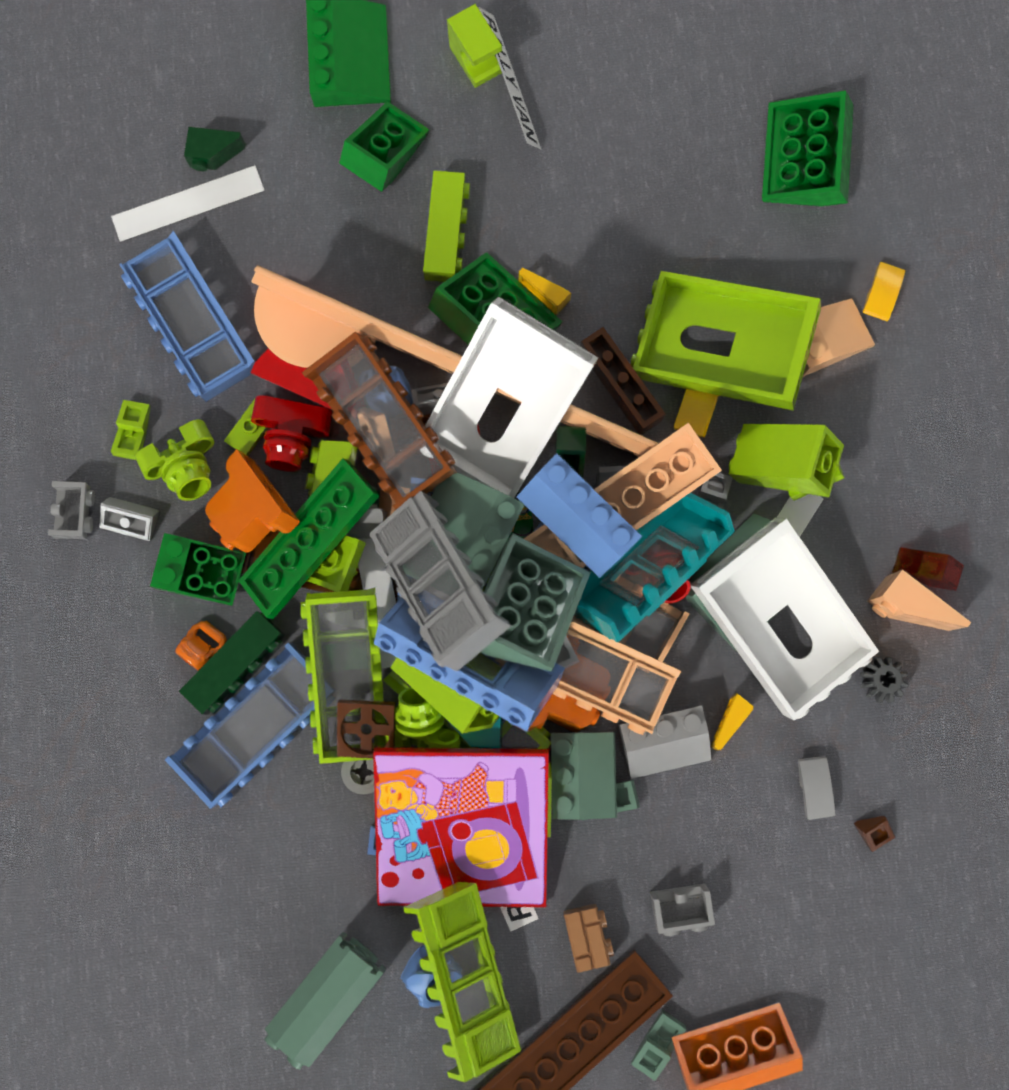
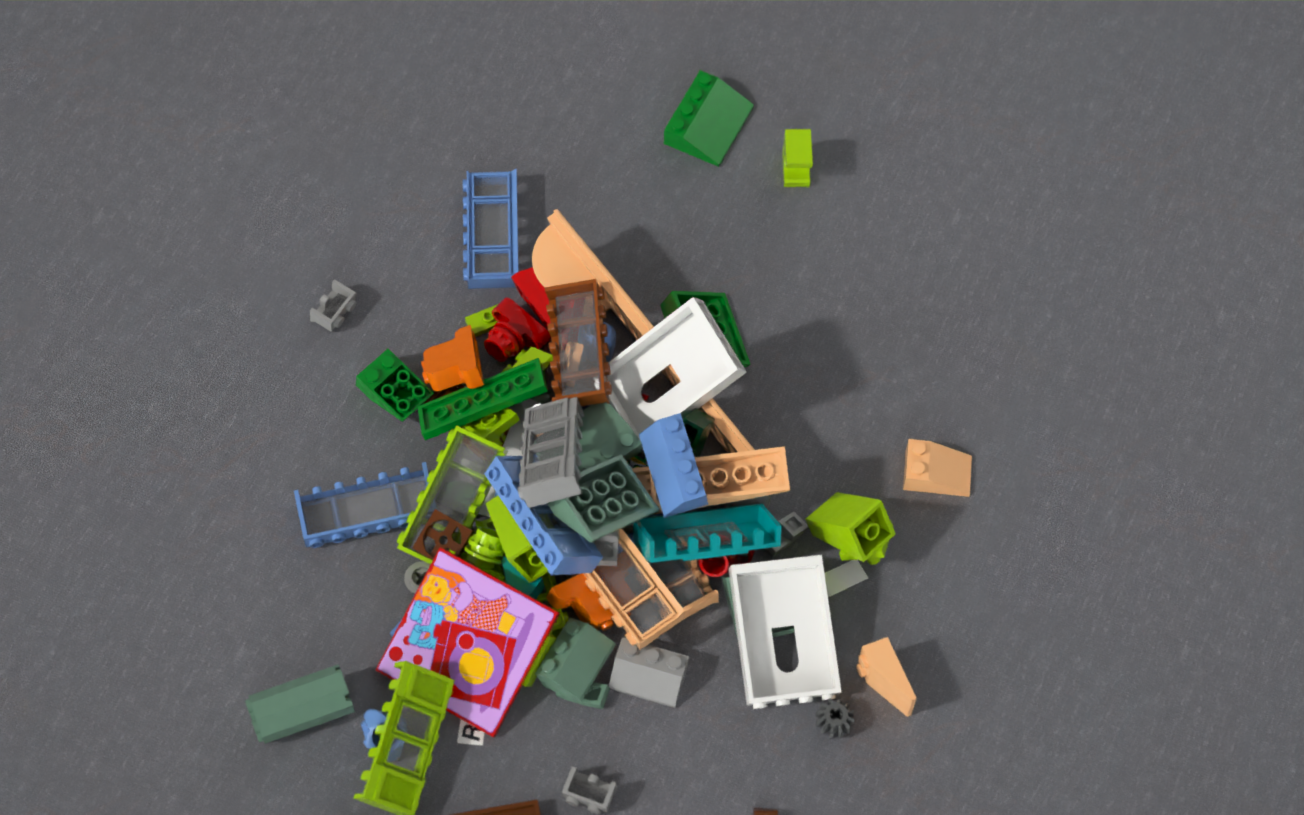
camera: 25 degrees right, 20 degrees down
light grey slope [98,497,159,541] -> none
white sticker [111,166,264,242] -> none
lime slope [111,400,150,460] -> none
lime beam [135,419,214,501] -> none
orange piece [175,620,227,671] -> none
dark green brick [179,611,285,715] -> none
dark green slope [184,127,246,172] -> none
green slope [339,101,430,192] -> none
lime brick [423,170,470,282] -> none
white sticker [479,7,541,149] -> none
yellow slope [519,267,571,315] -> none
medium nougat brick [563,904,614,973] -> none
reddish brown brick [580,327,666,435] -> none
lime panel [630,271,821,411] -> none
yellow slope [674,389,719,437] -> none
yellow slope [711,693,754,750] -> none
green slope [762,90,854,206] -> none
light grey slope [798,756,835,820] -> none
yellow slope [862,261,905,321] -> none
clear red slope [892,547,964,591] -> none

